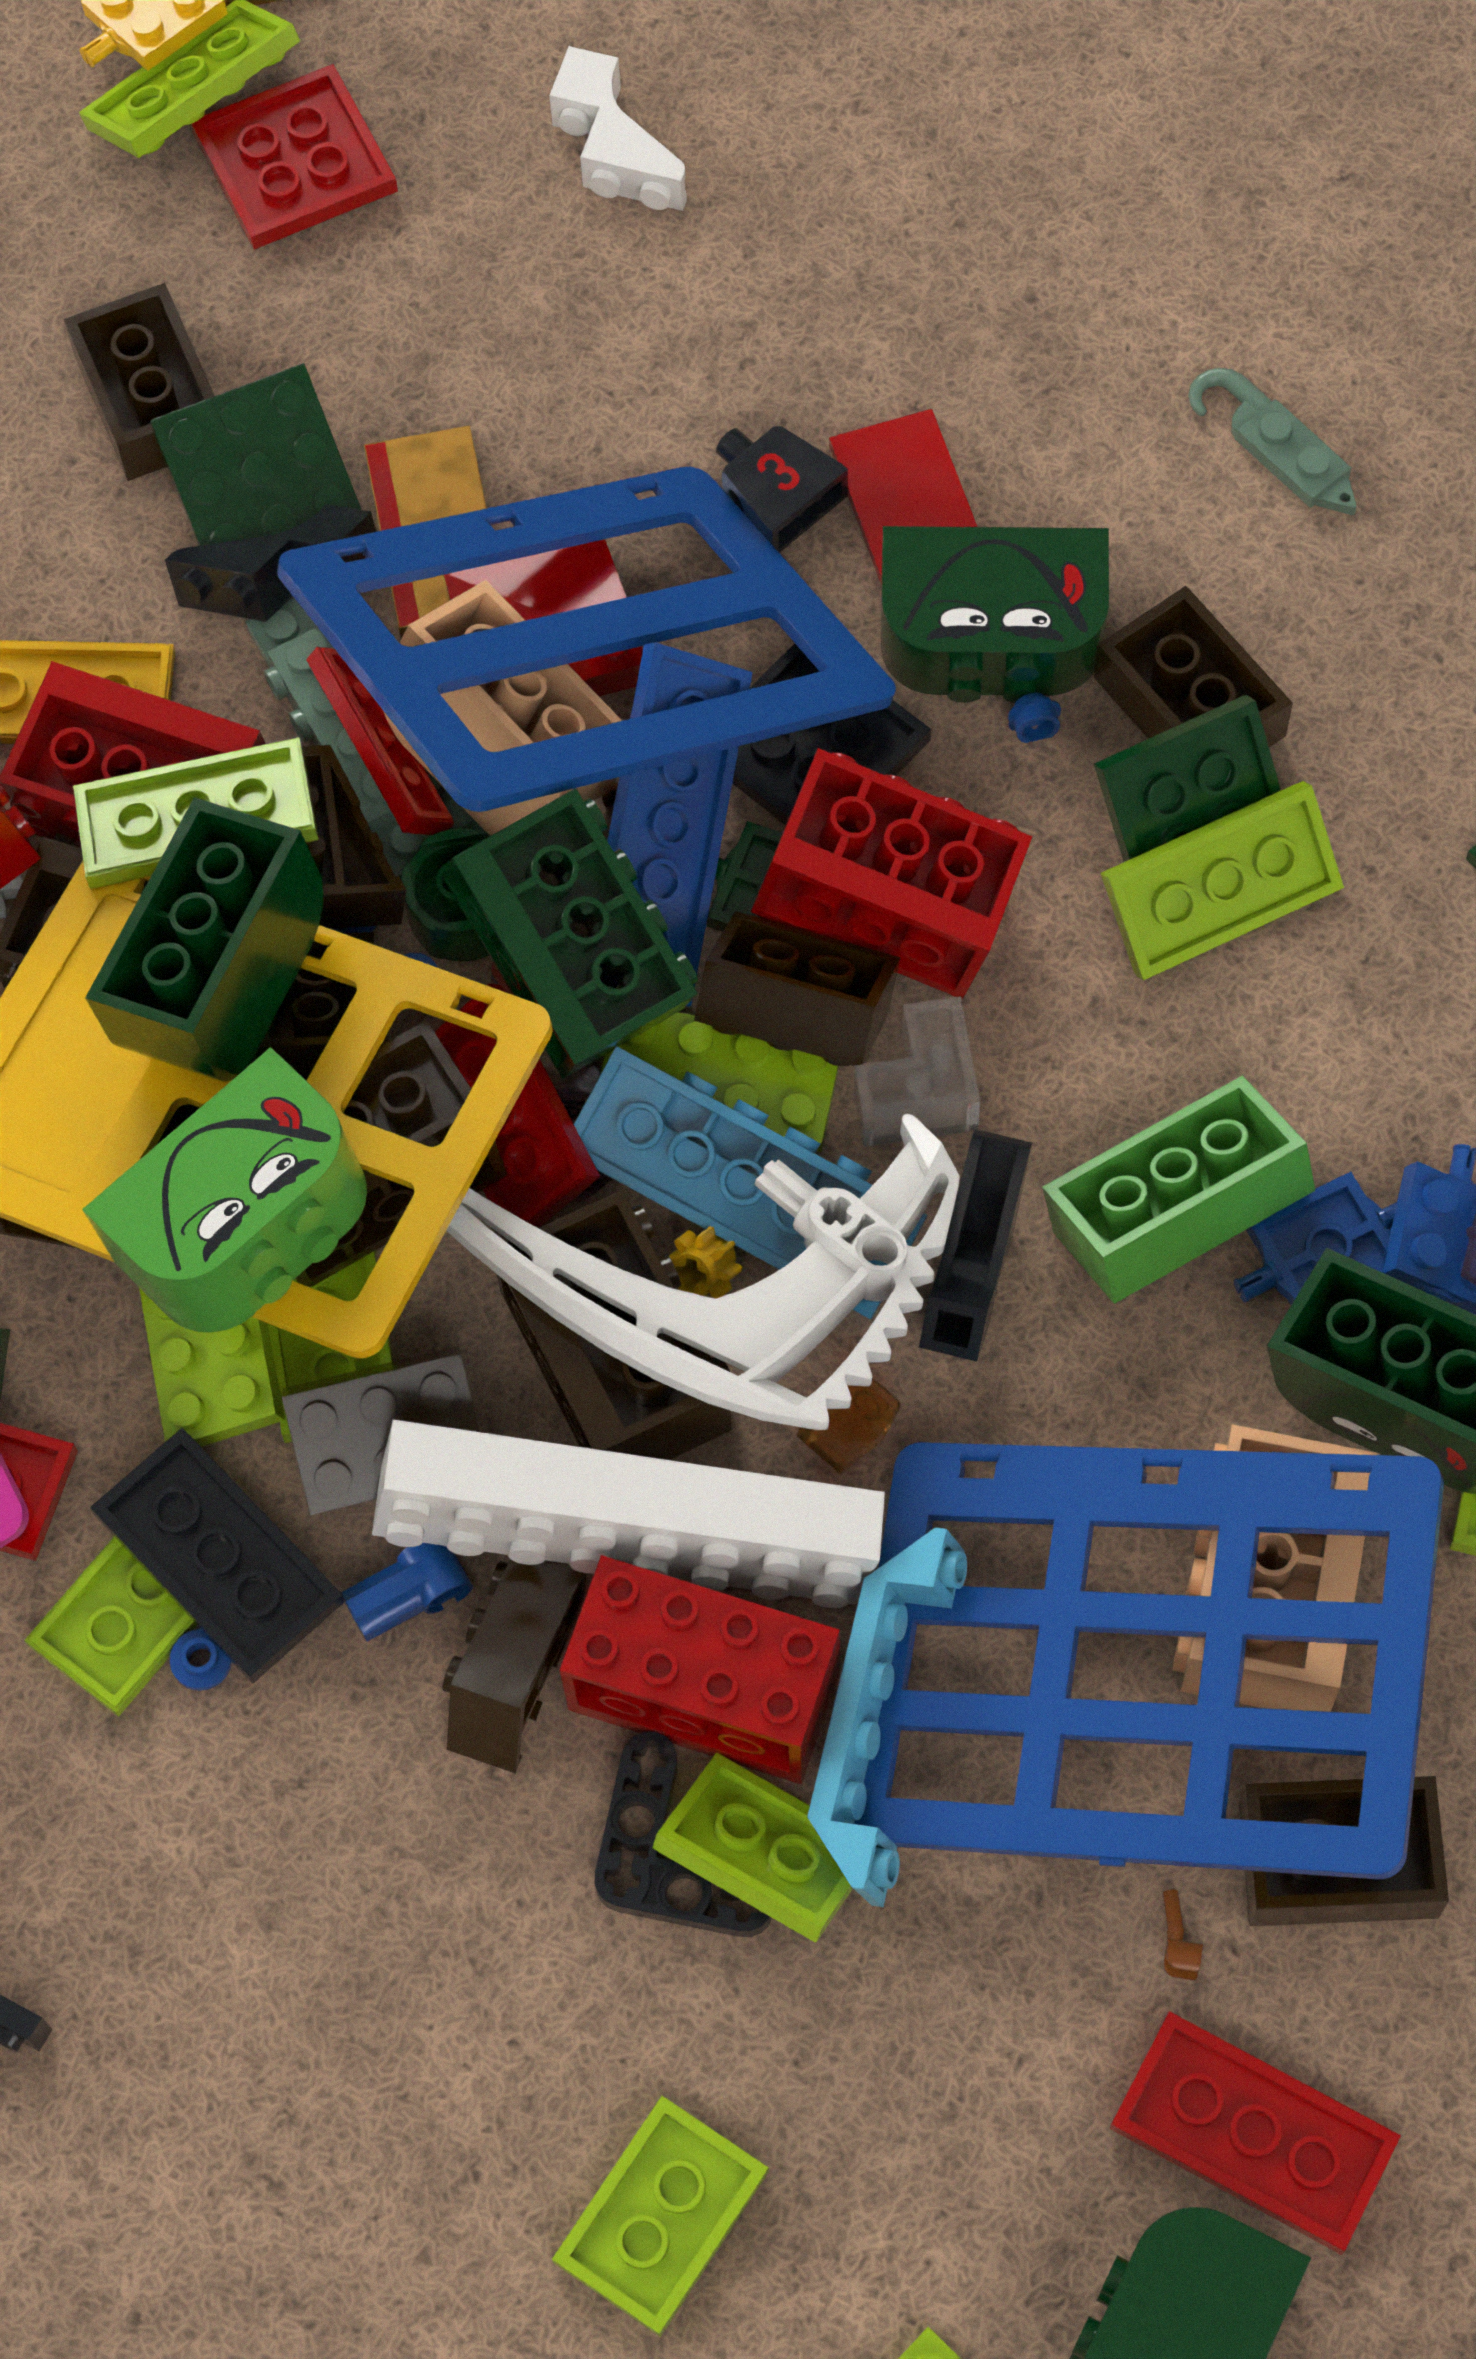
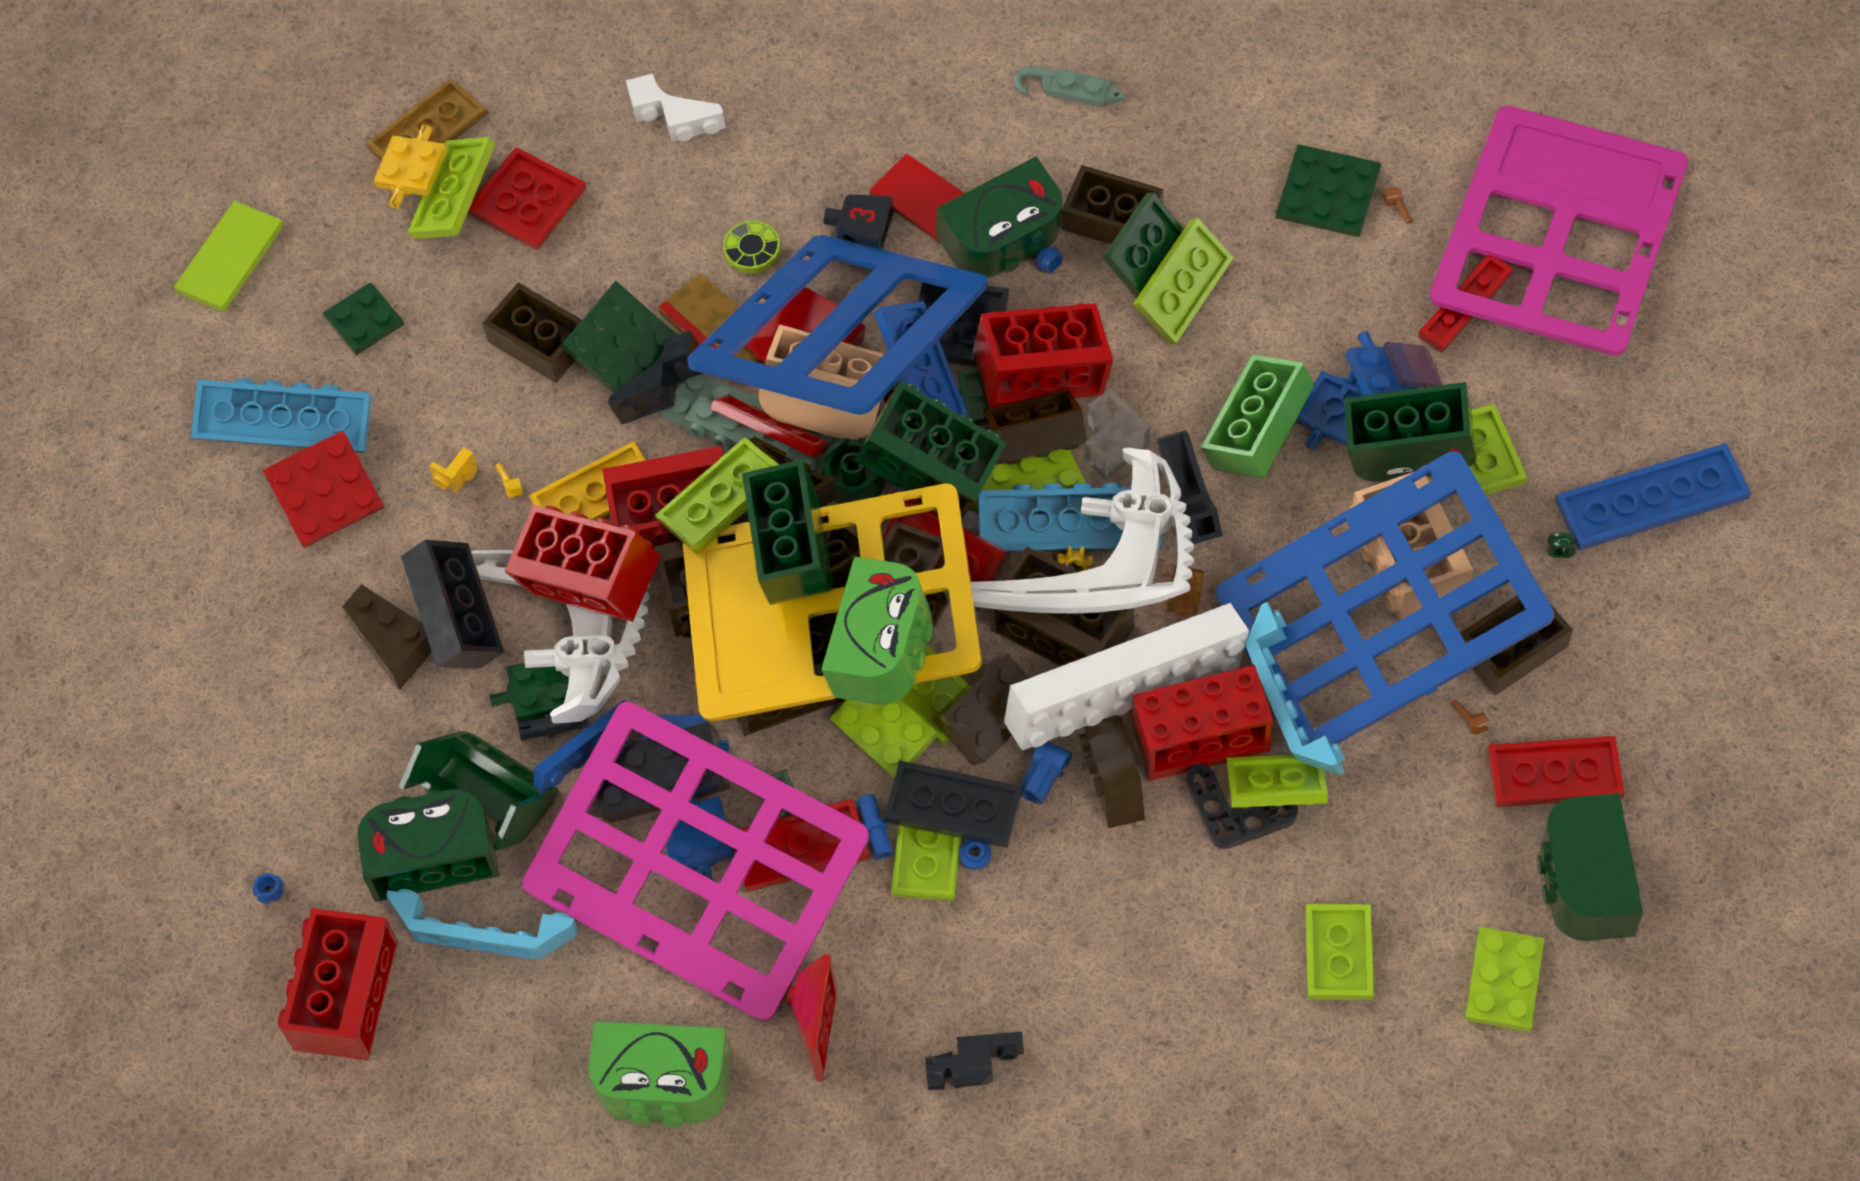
camera: 30 degrees left, 5 degrees down
none -> tile [723,221,781,273]
none -> blue pin [856,794,894,860]

